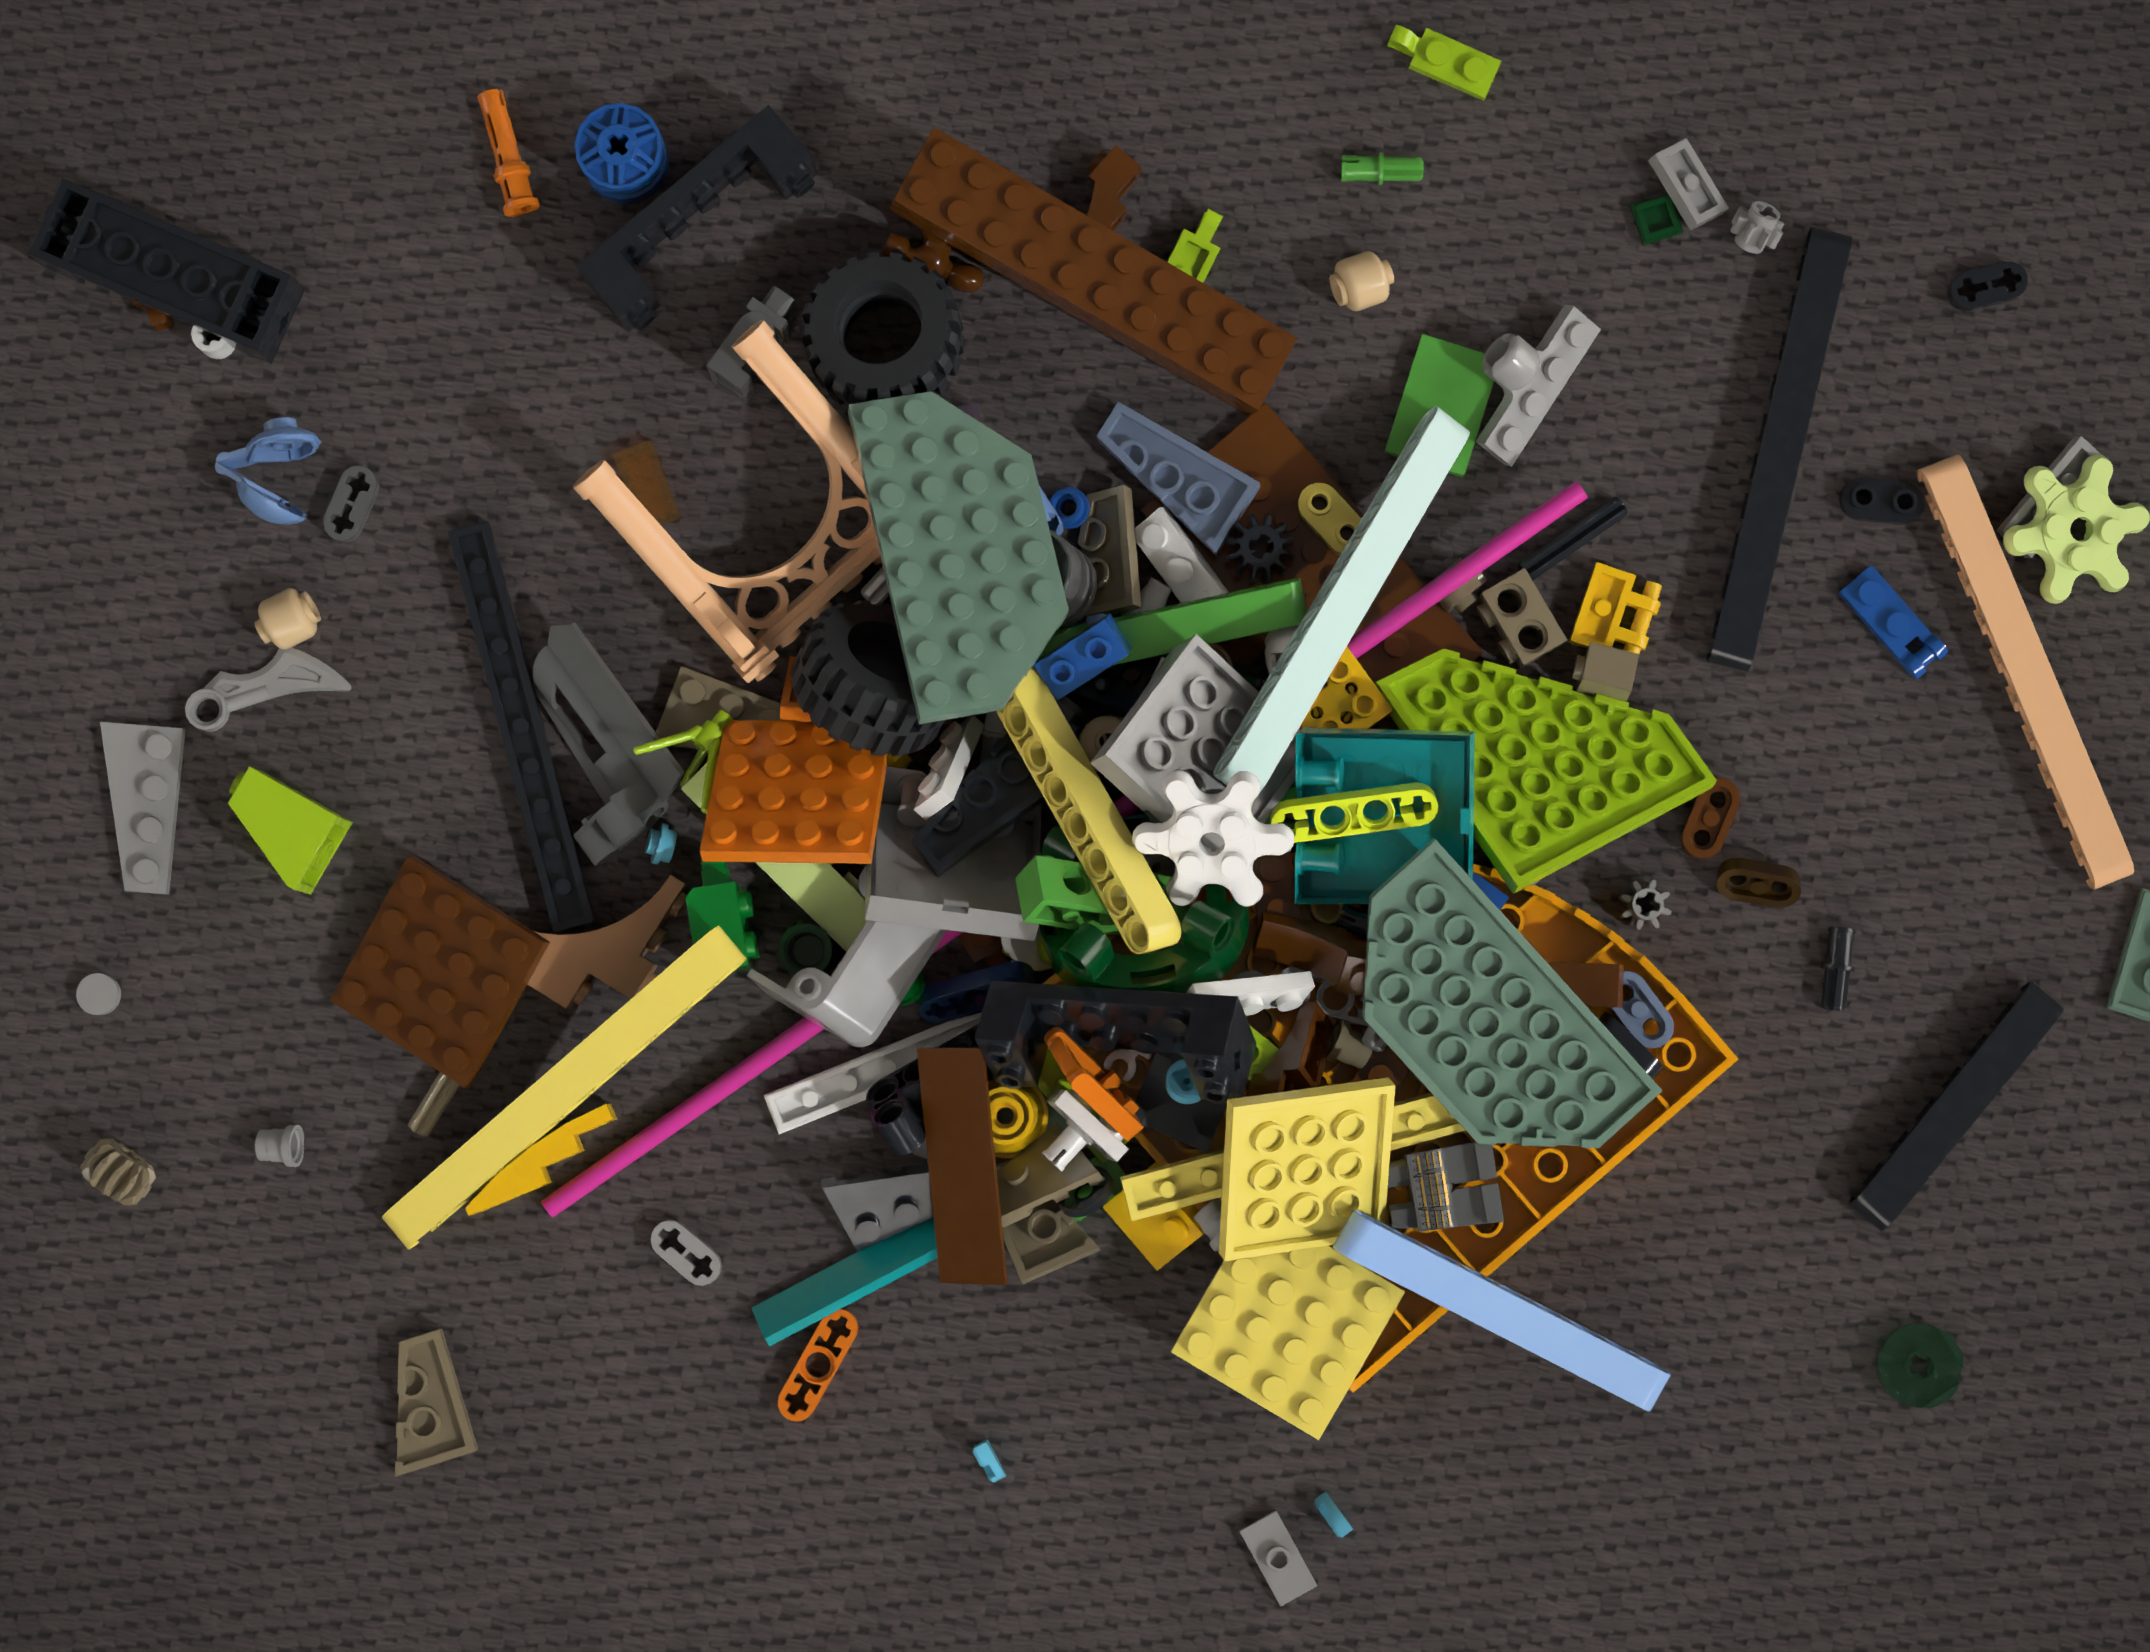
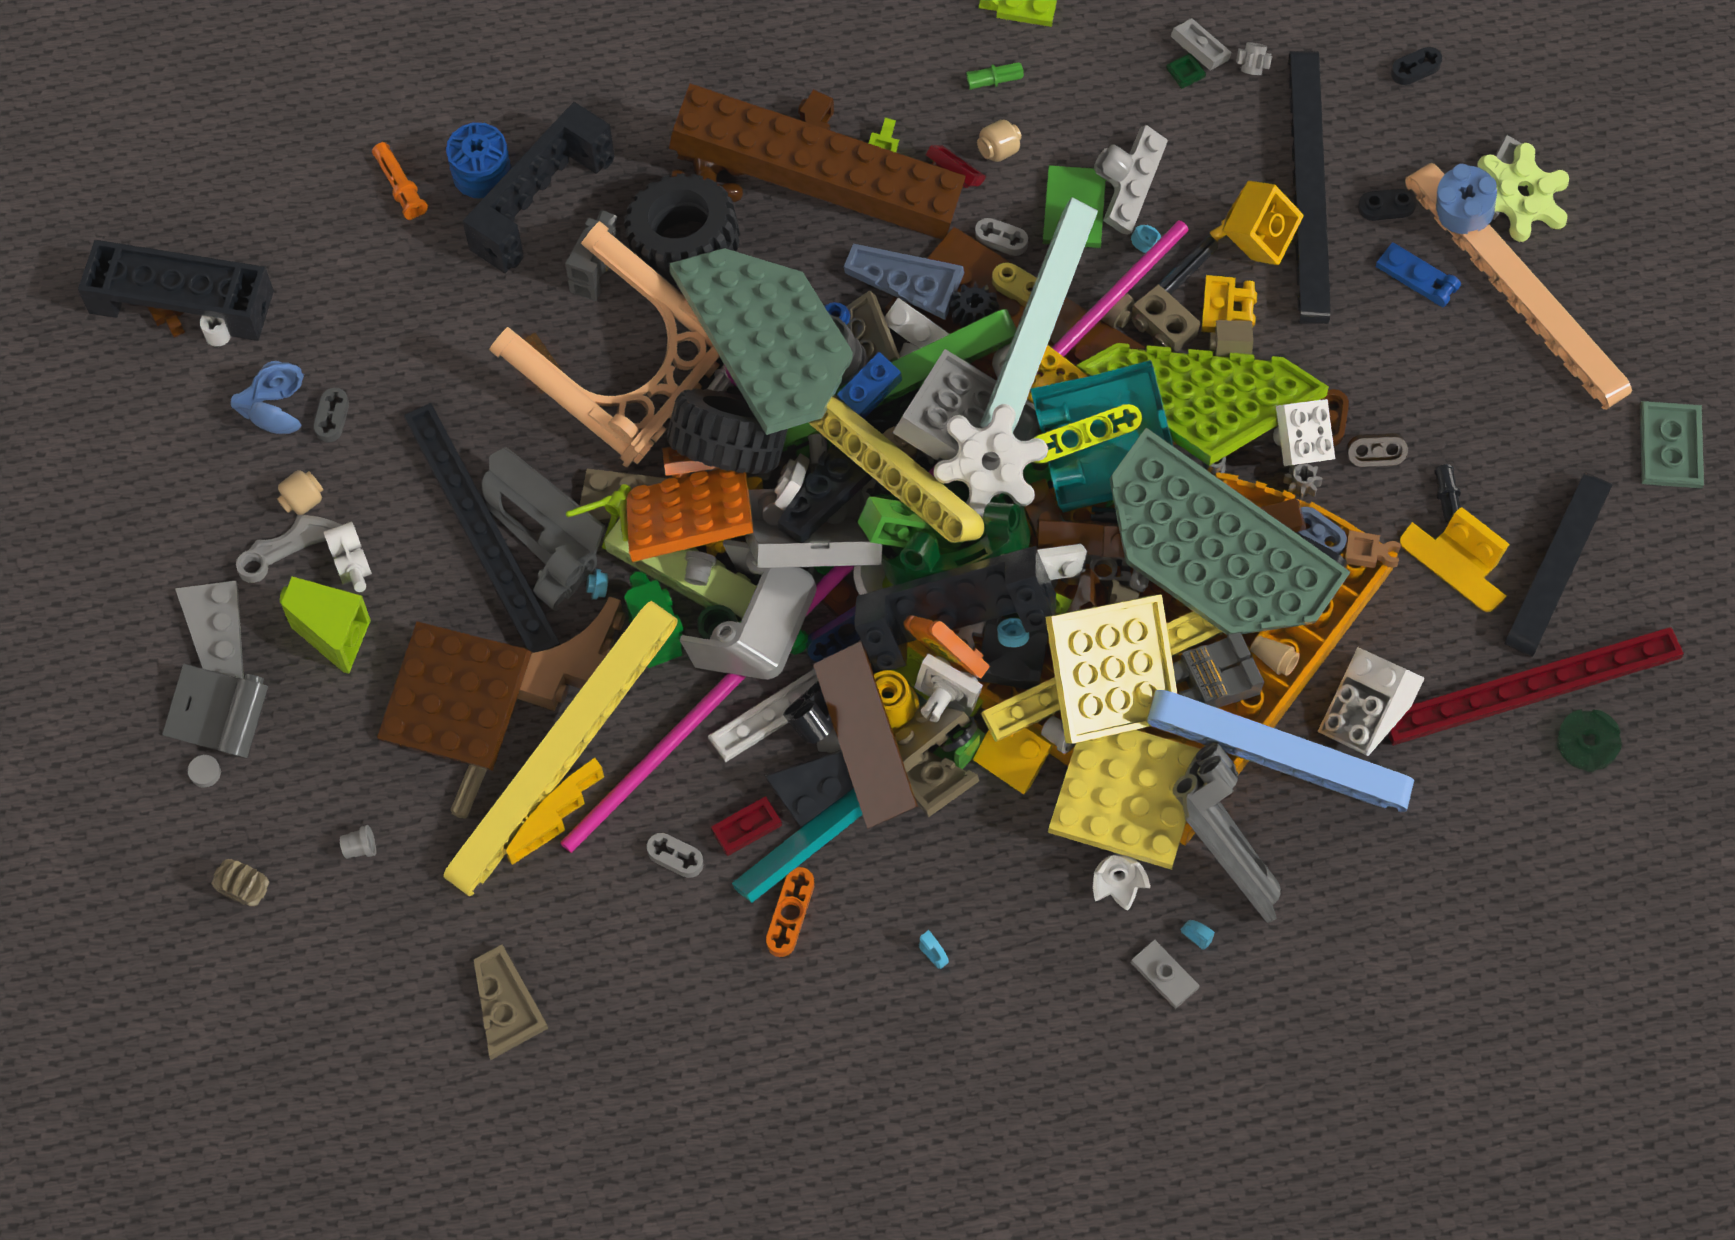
camera: 15 degrees left, 20 degrees down
none -> dark grey door [162,663,269,758]
none -> white beam [323,522,372,592]
none -> light grey piece [684,551,717,586]
none -> dark red plate [711,796,782,856]
none -> dark red plate [925,145,987,188]
none -> light grey beam [975,218,1028,256]
none -> white piece [1093,854,1150,910]
none -> medium azure tile [1131,225,1161,253]
none -> dark grey panel [1173,742,1281,923]
none -> yellow piece [1210,181,1304,265]
none -> tan cone [1250,635,1299,676]
none -> white plate [1273,399,1335,466]
none -> white slope [1318,647,1424,756]
none -> medium nougat plate [1344,530,1401,568]
none -> dark red plate [1388,627,1684,746]
none -> yellow plate [1400,507,1510,612]
none -> medium blue brick [1436,164,1497,234]

